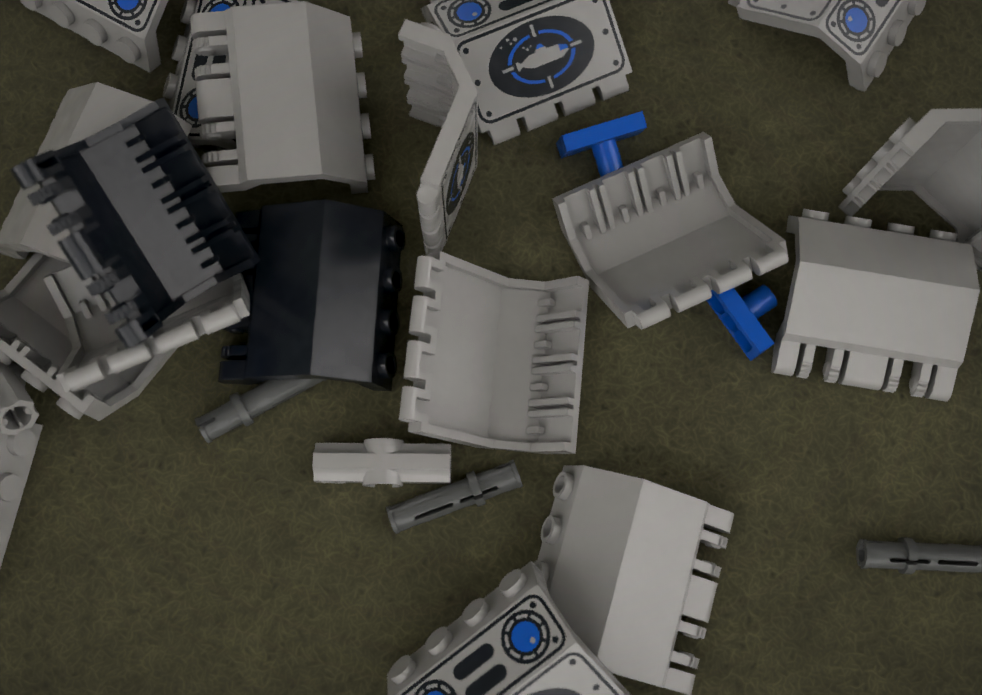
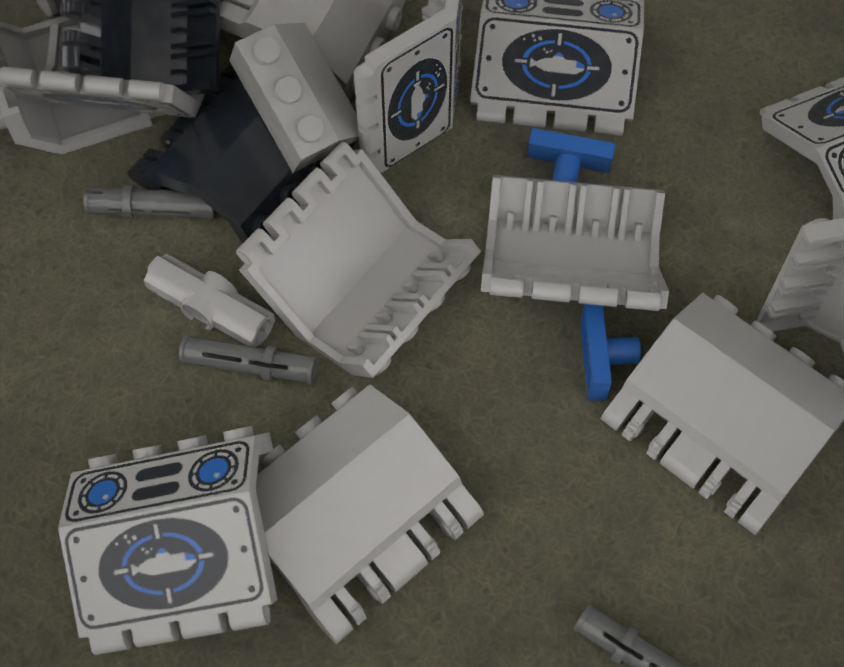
camera: 35 degrees right, 15 degrees down
none -> light grey slope [229,23,359,173]

